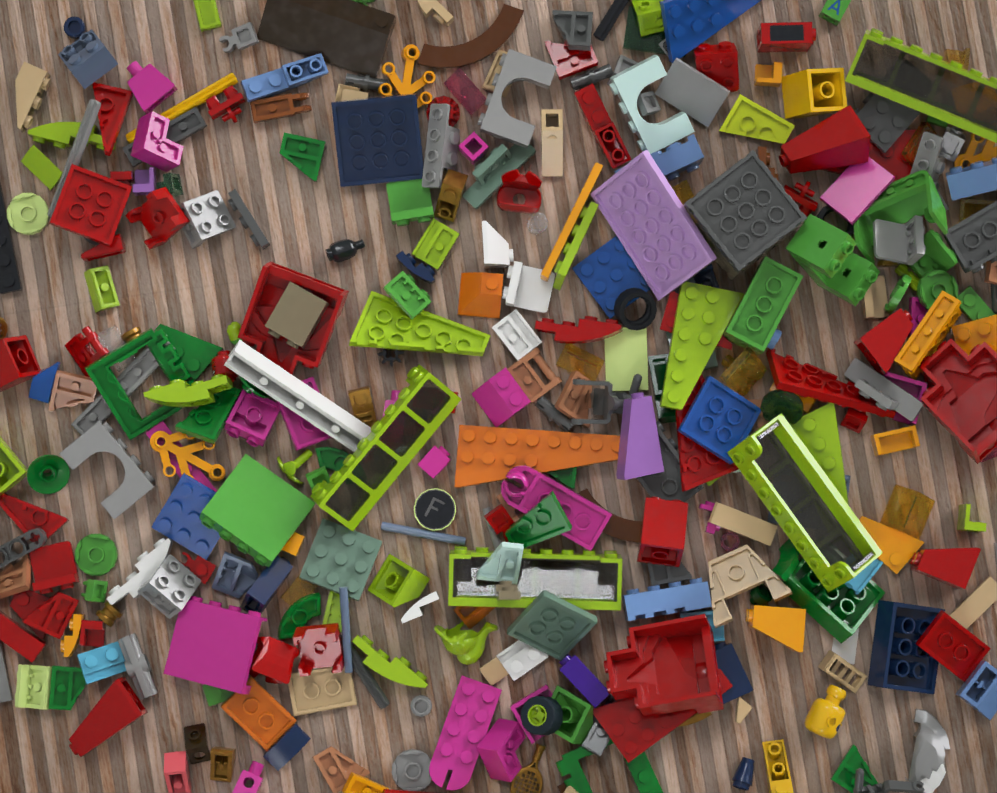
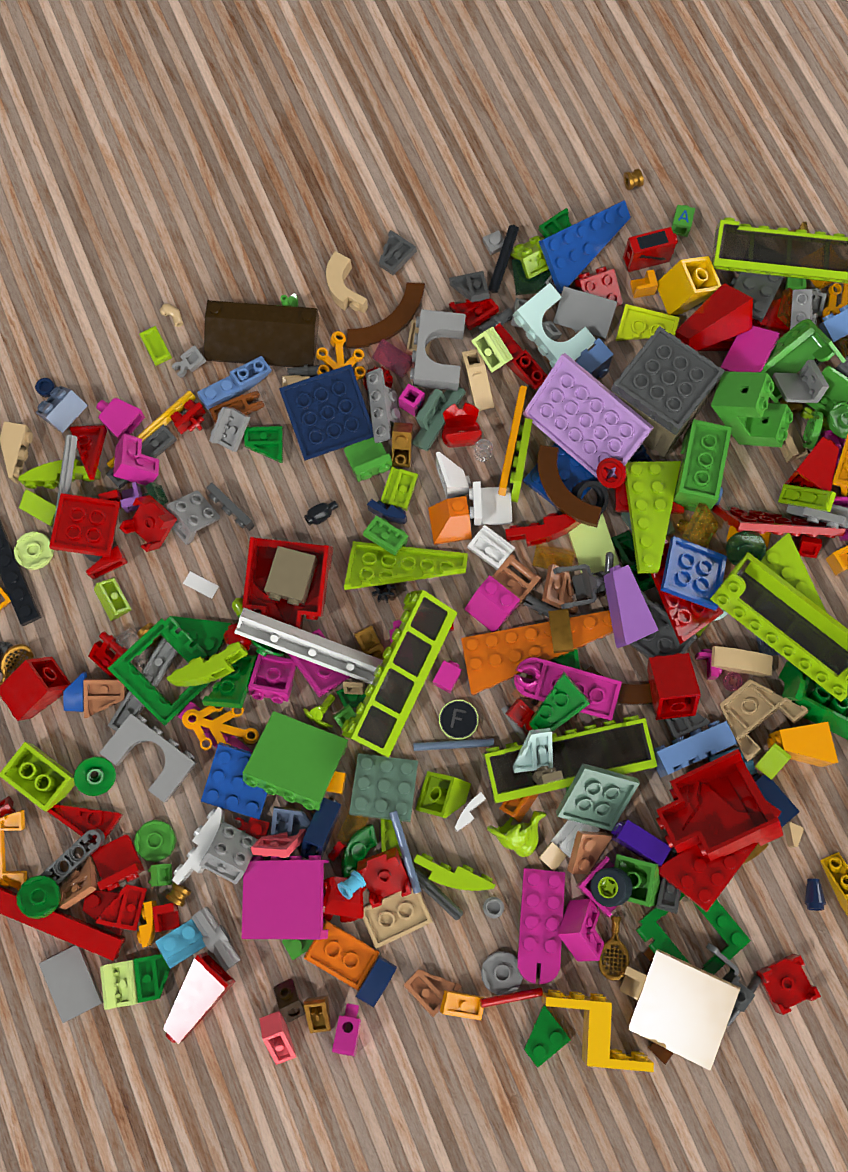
camera: 10 degrees left, 10 degrees down
dark green tile [750,584,772,606] -> none
none -> white sticker [183,571,219,599]
none -> light grey bracket [209,407,250,452]
none -> coral wing [251,829,306,858]
none -> red tile [328,841,346,862]
none -> medium azure bush [337,871,366,899]
none -> tan slope [343,680,365,695]
none -> yellowish green brick [471,327,513,372]
none -> reddish brown tile [538,445,602,528]
none -> pearl gold slope [548,609,574,653]
none -> nougat wing [567,831,612,874]
none -> red gear [596,457,627,488]
none -> lime slope [755,743,792,780]
none -> lime tile [778,484,836,512]

